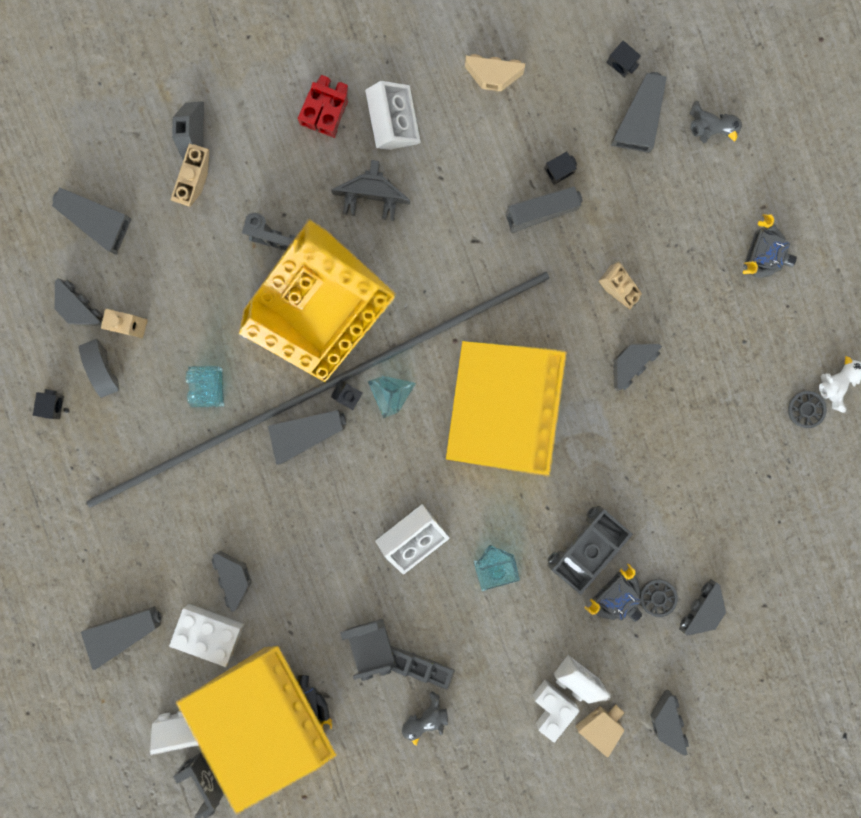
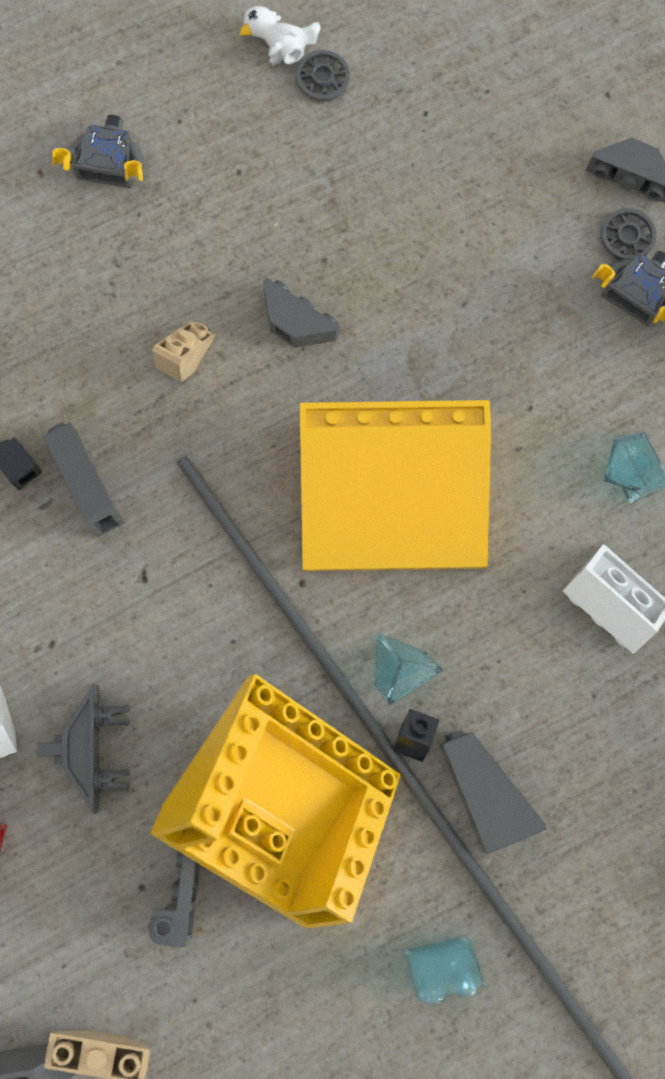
camera: 100 degrees left, 10 degrees down
dark grey piece [547,506,633,595] -> none

